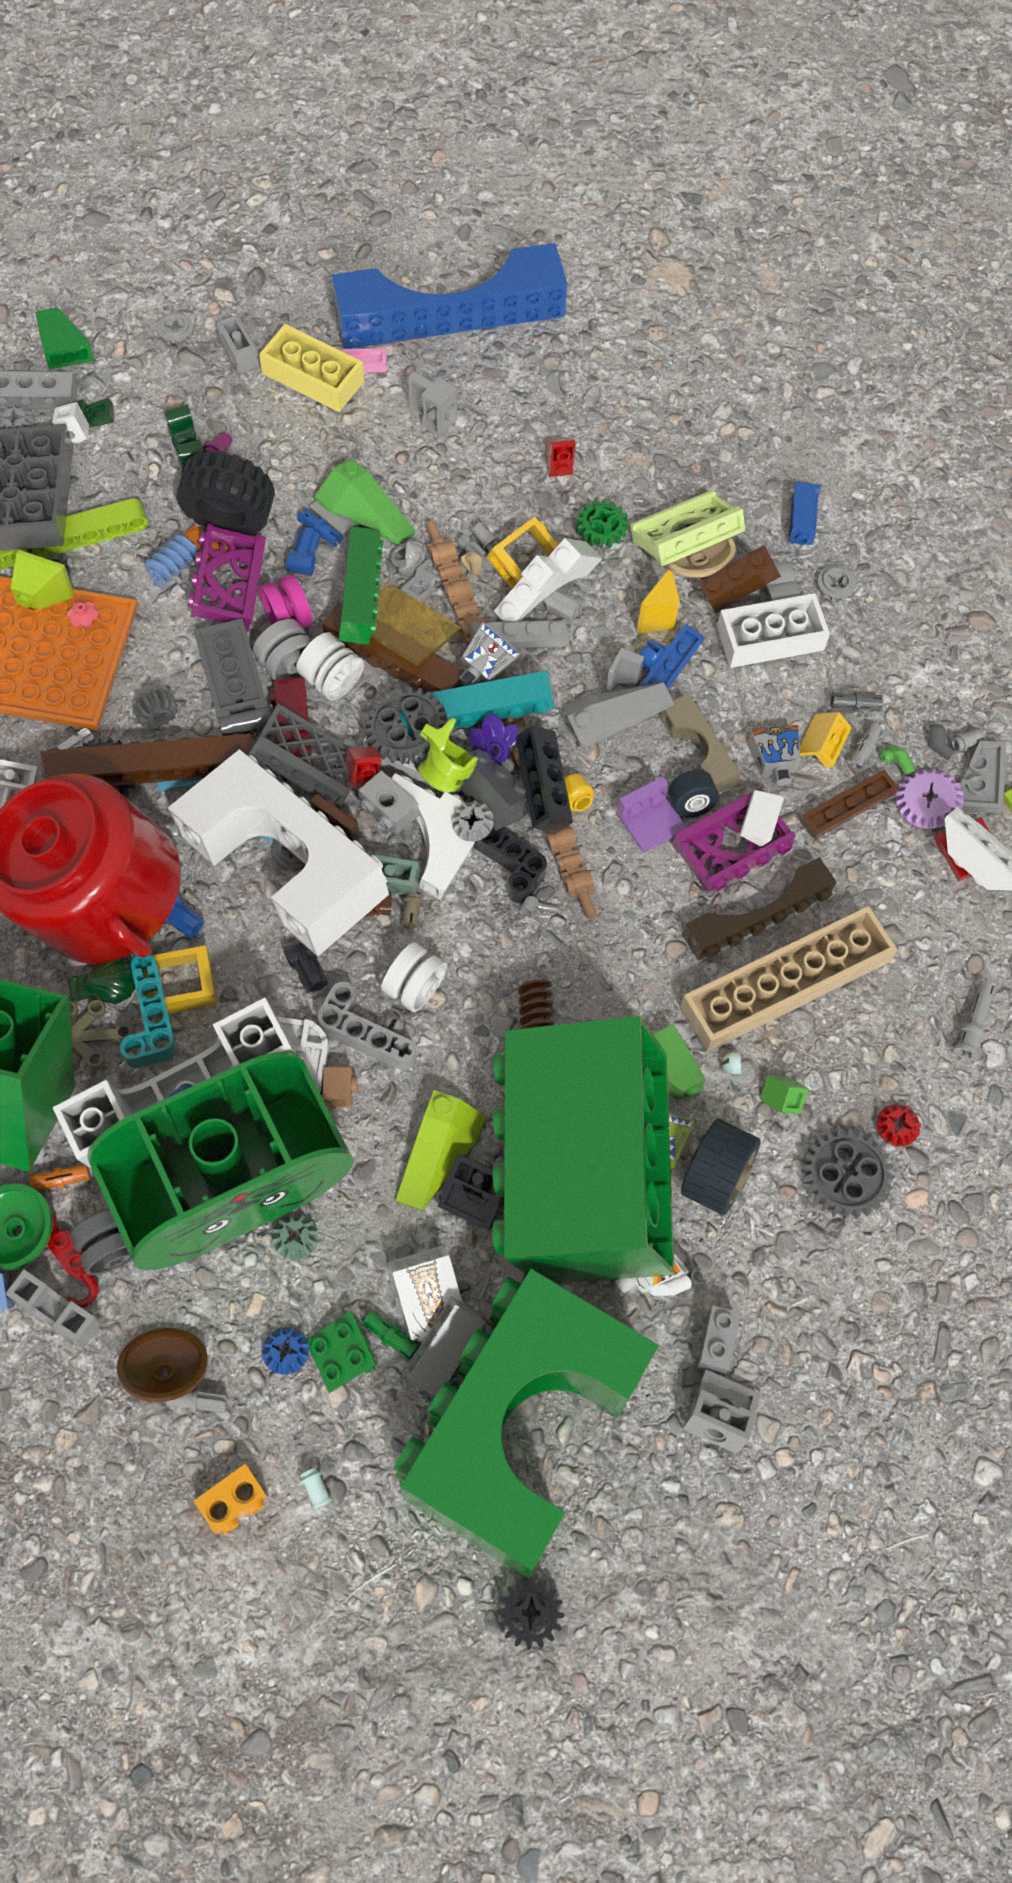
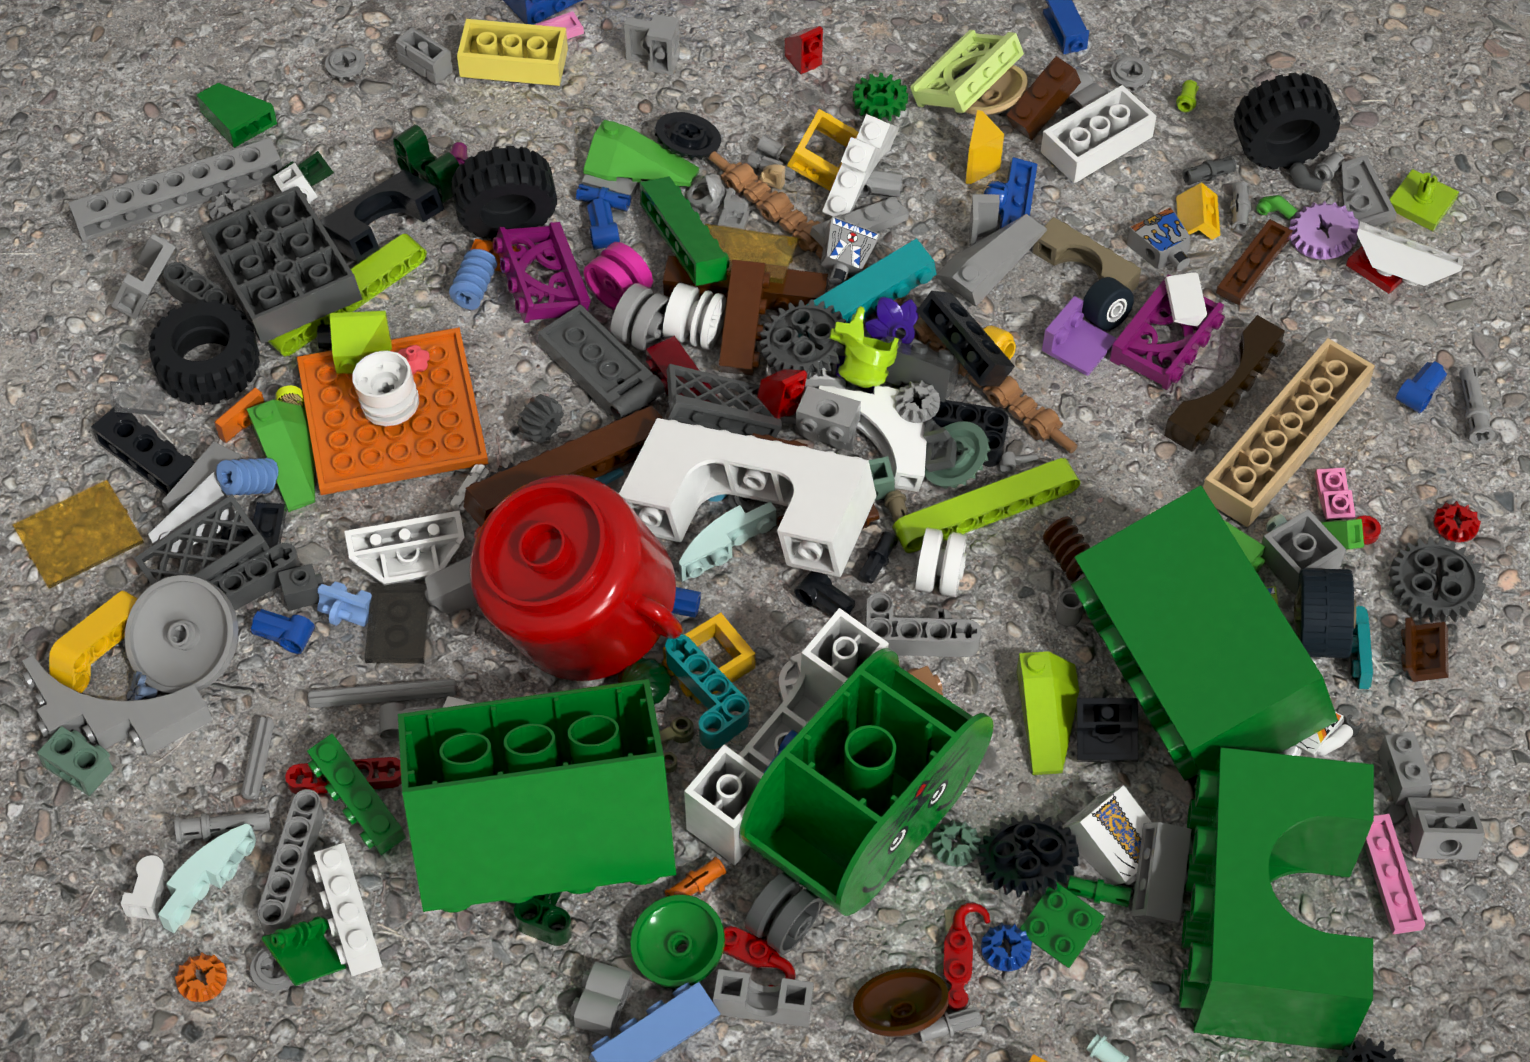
camera: 20 degrees left, 10 degrees down
none -> black arch [320,170,445,262]
none -> white wheel [353,351,419,426]
none -> black gear [655,112,721,160]
none -> light aqua slope [679,501,776,582]
none -> reddish brown brick [719,259,771,376]
none -> black axle [859,531,898,584]
none -> lime beam [892,458,1081,553]
none -> dark grey slope [923,419,957,472]
none -> sand green gear [925,421,991,489]
none -> red piece [943,902,990,1011]
none -> black gear [977,814,1079,897]
none -> lime pin [1176,80,1199,112]
none -> black tyre [1233,73,1340,169]
none -> light grey brick [1262,509,1346,595]
none -> bright pink slope [1315,468,1356,520]
none -> teal hinge [1351,605,1373,689]
none -> red tile [1356,515,1381,545]
none -> bright pink plate [1364,814,1425,934]
none -> blue piece [1396,361,1447,414]
none -> reddish brown bracket [1401,617,1449,682]

